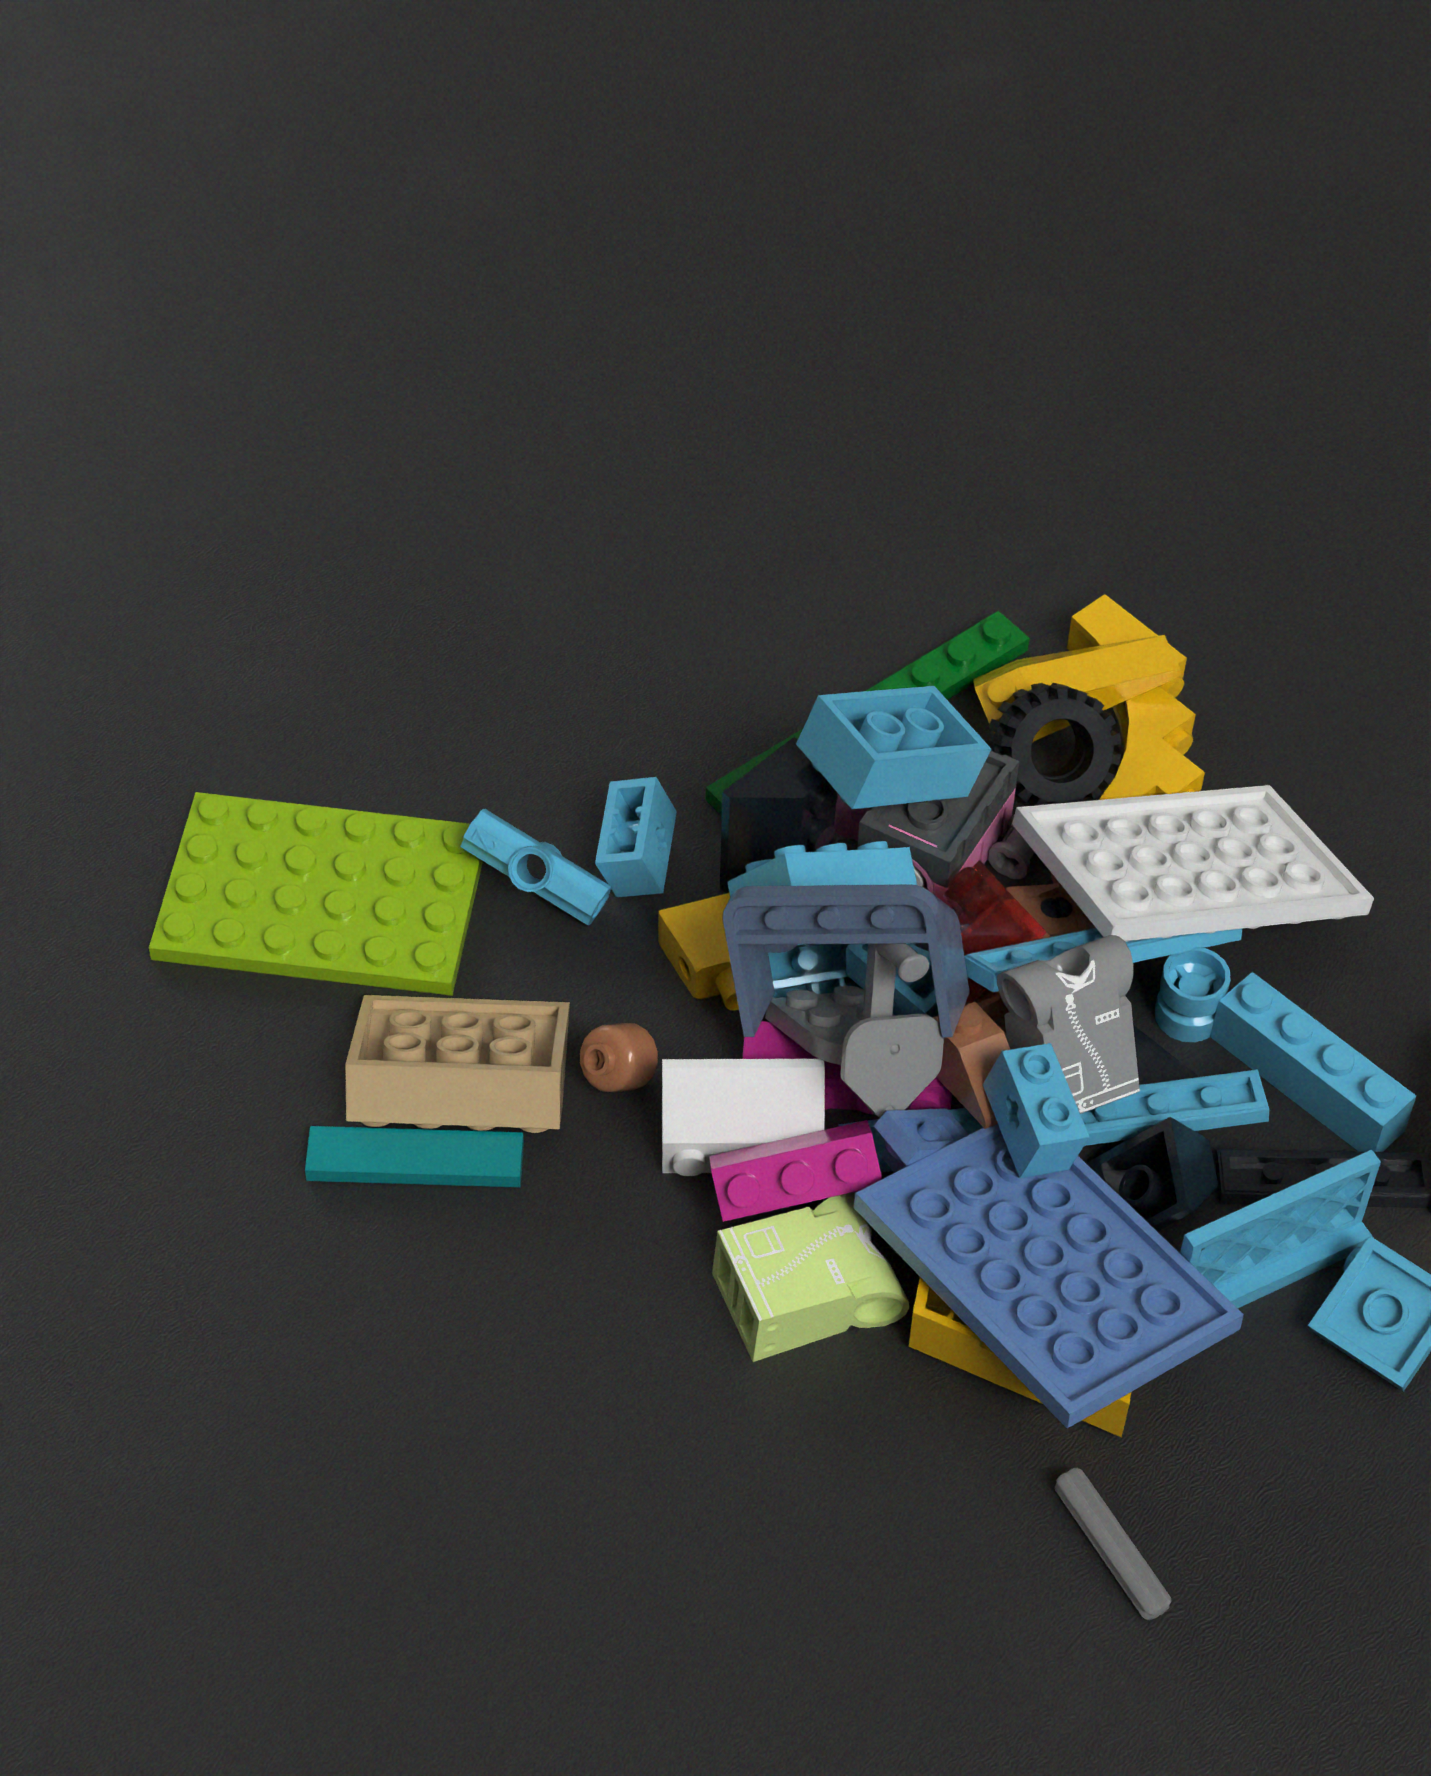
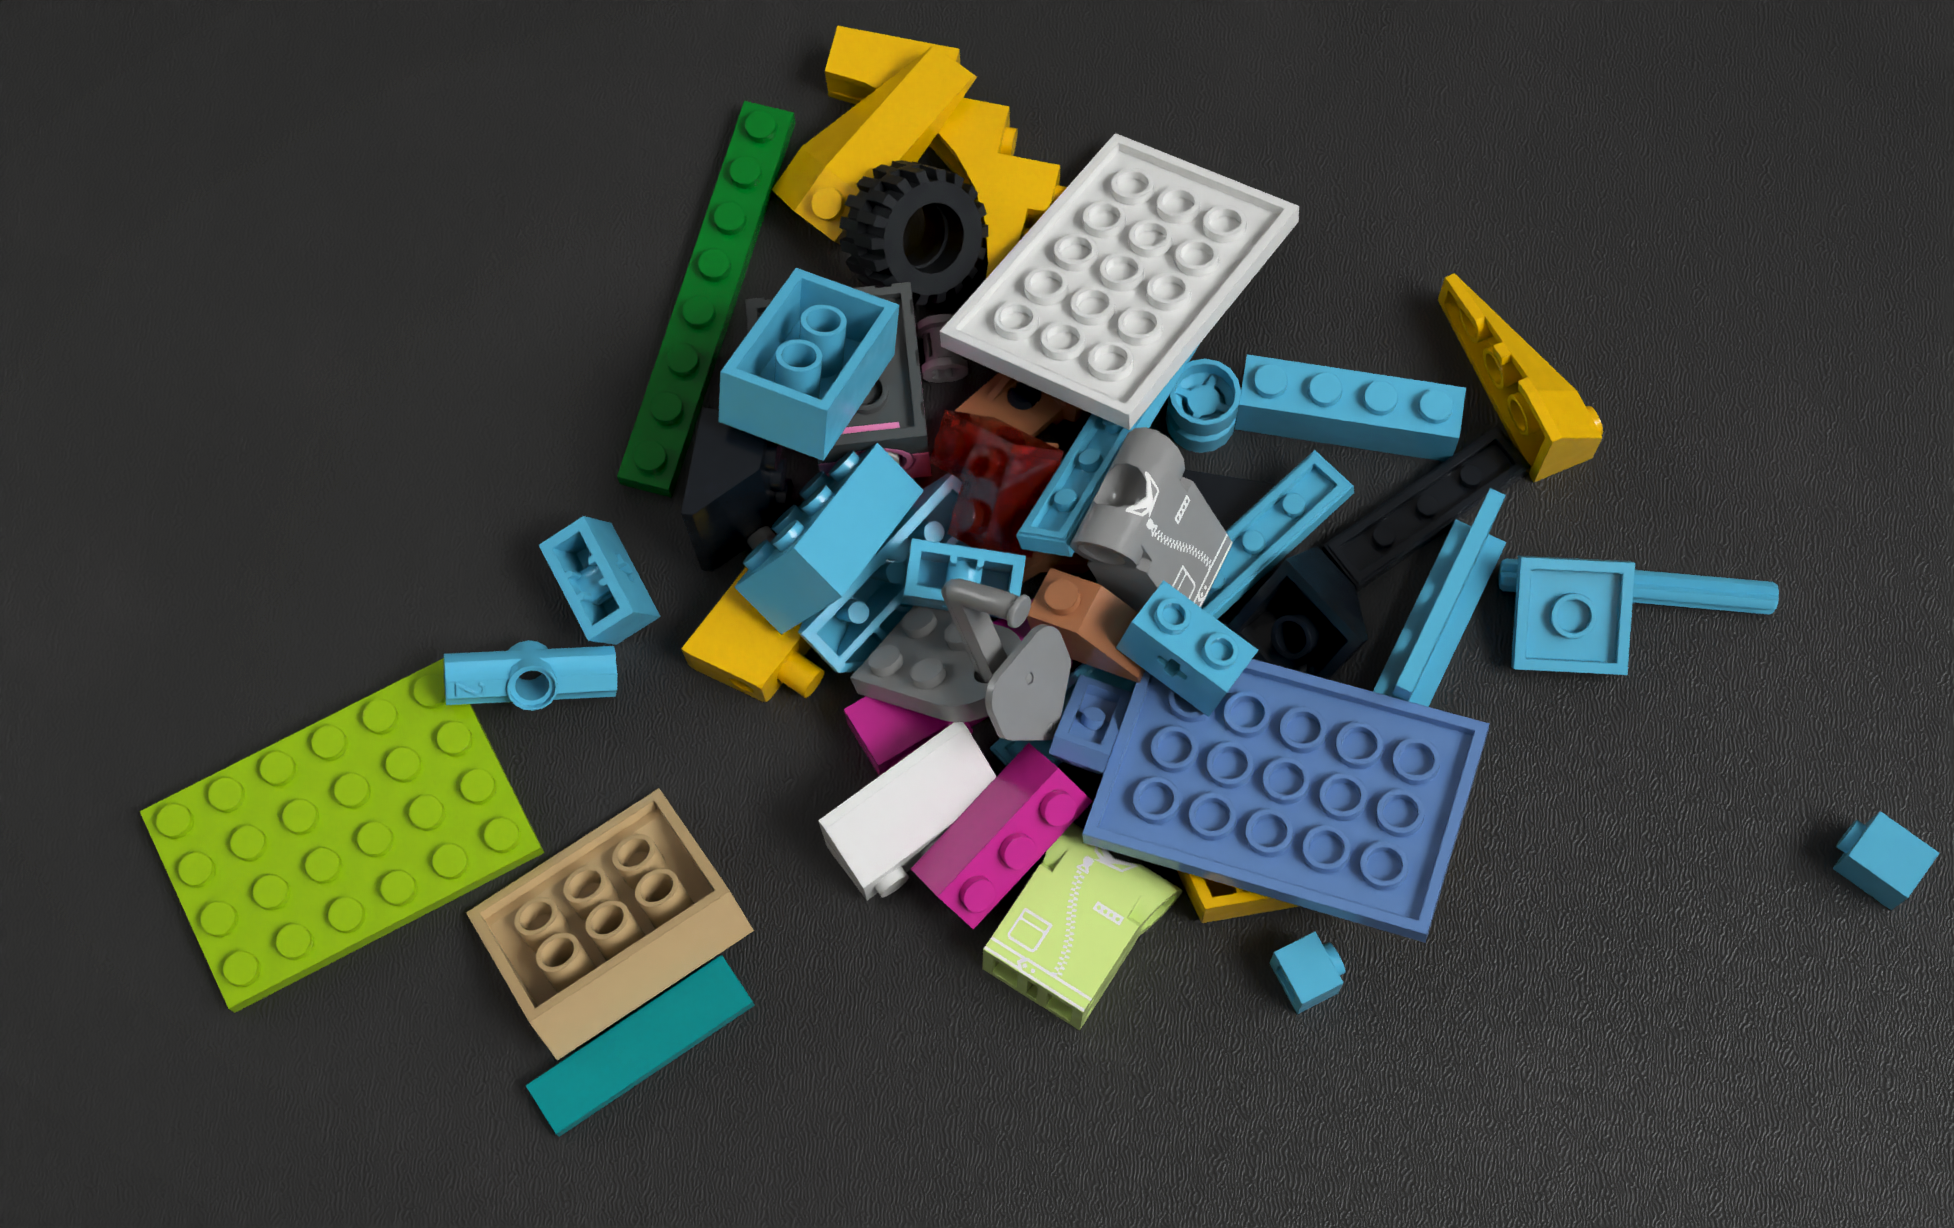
camera: 30 degrees left, 20 degrees up
nougat head [580,1023,658,1093] -> none
sand blue windscreen [723,884,969,1037] -> none
light grey axle [1055,1468,1171,1620] -> none
none -> medium azure plate [1270,931,1346,1014]

